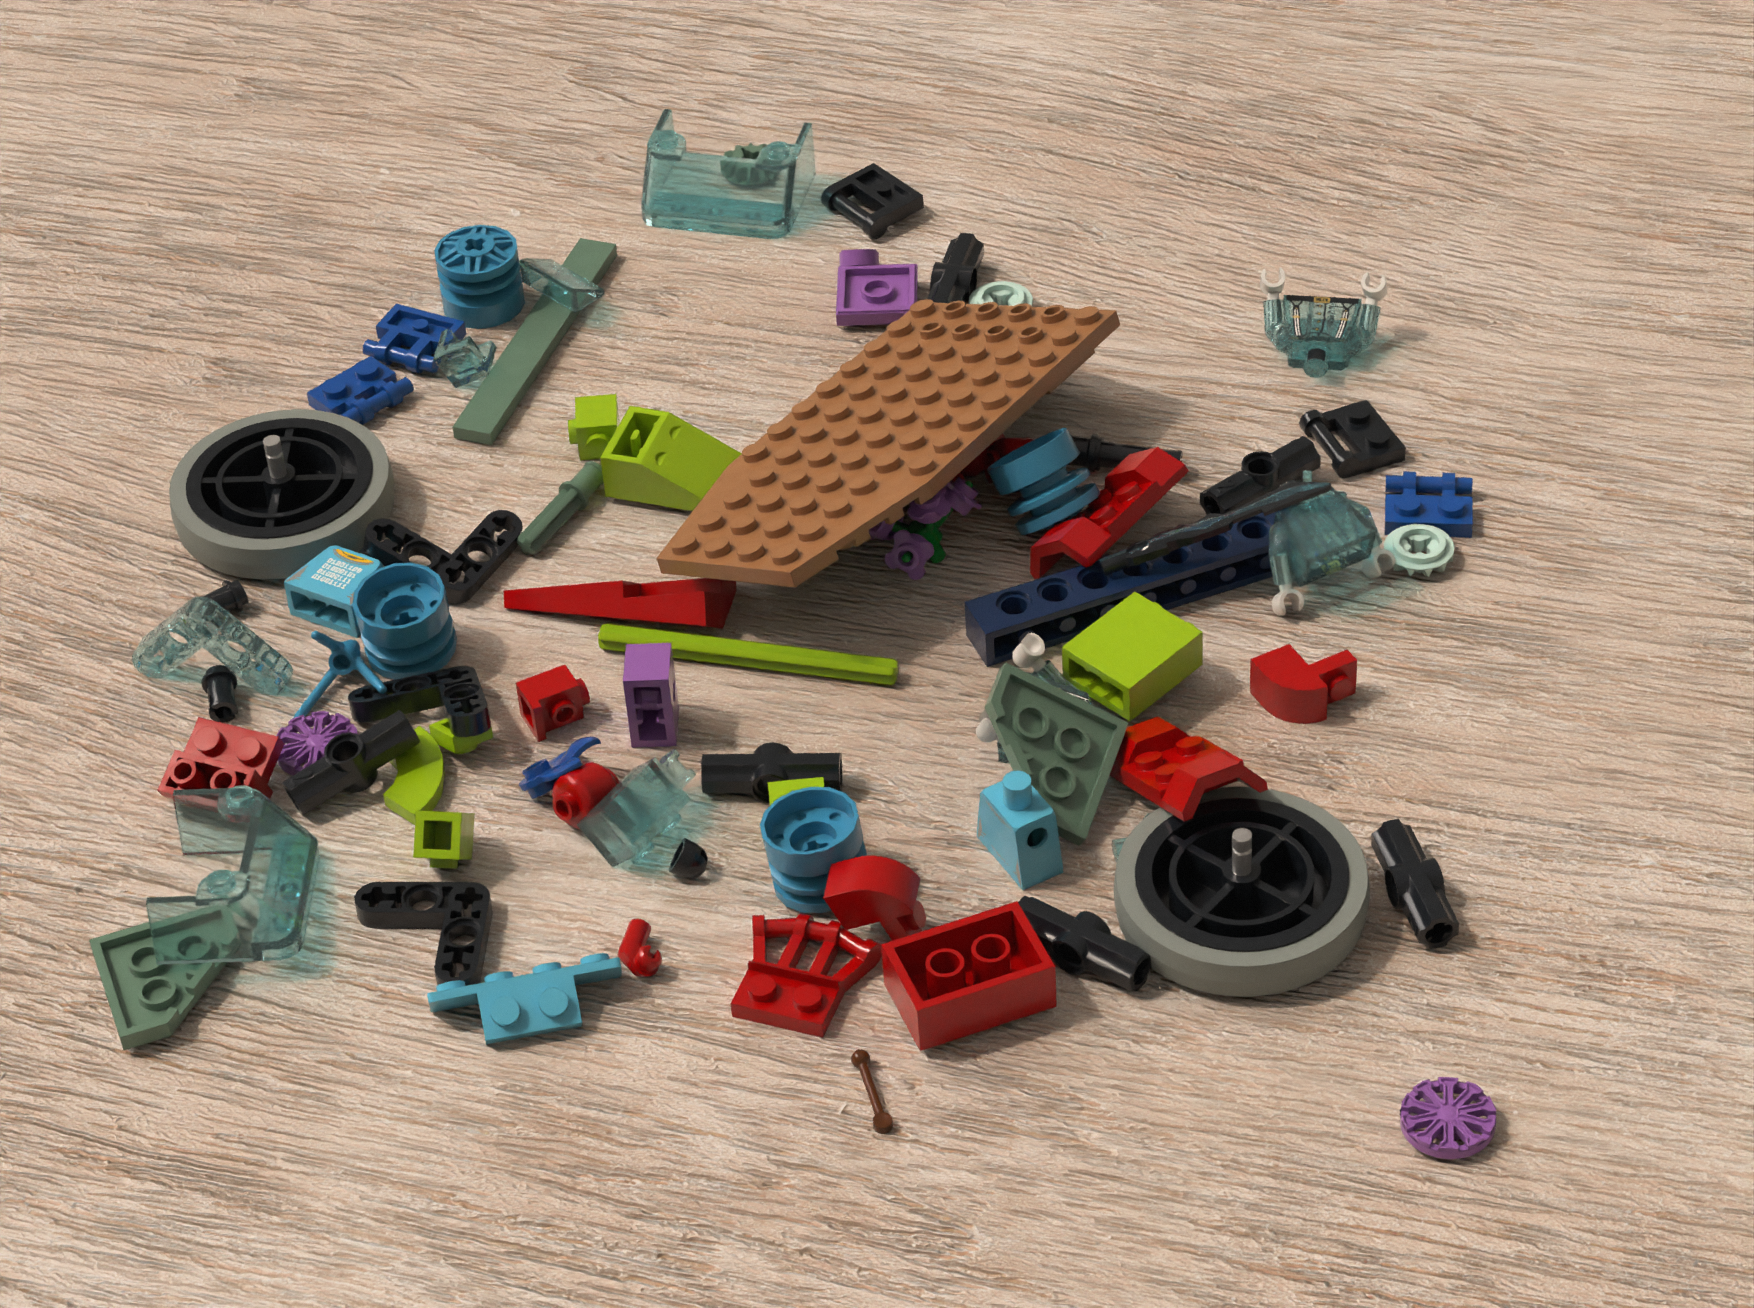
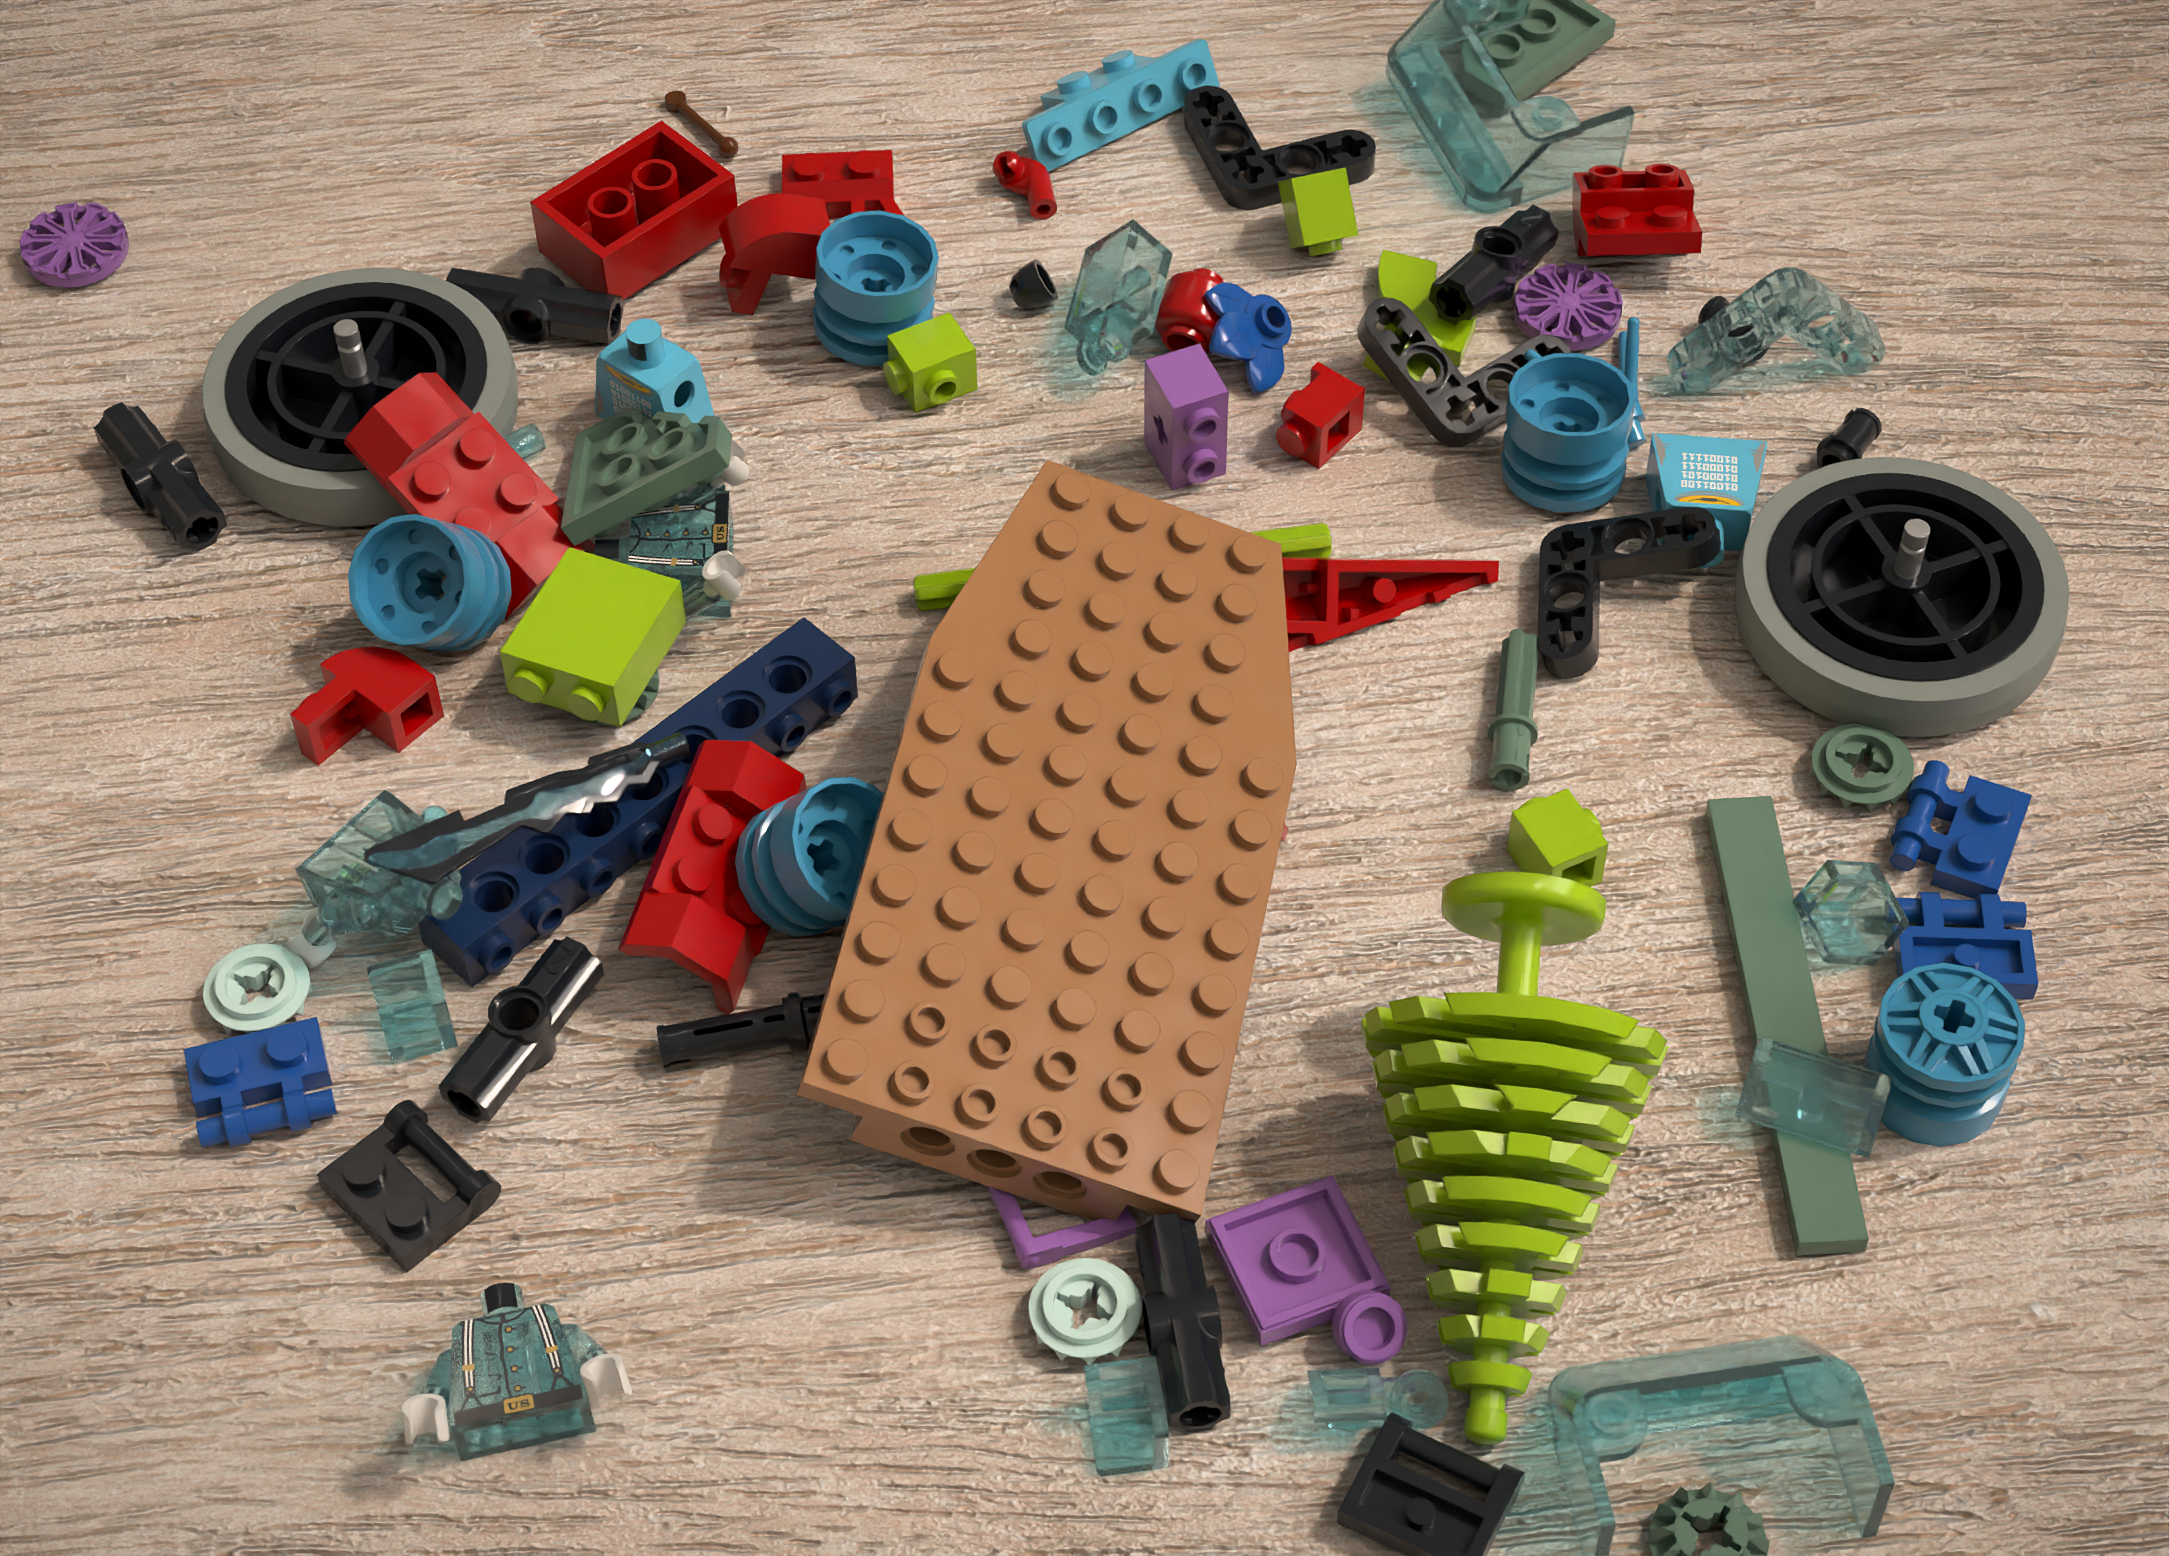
camera: 155 degrees right, 10 degrees up
lime slope [600,406,742,511] -> none
black piece [701,742,843,804] -> none
none -> dark azure wheel [348,514,512,653]
none -> clear light blue panel [1084,1356,1169,1476]
none -> clear light blue plate [1307,1368,1449,1430]
none -> lime plant [1361,871,1669,1445]
none -> sand green gear [1810,723,1914,812]

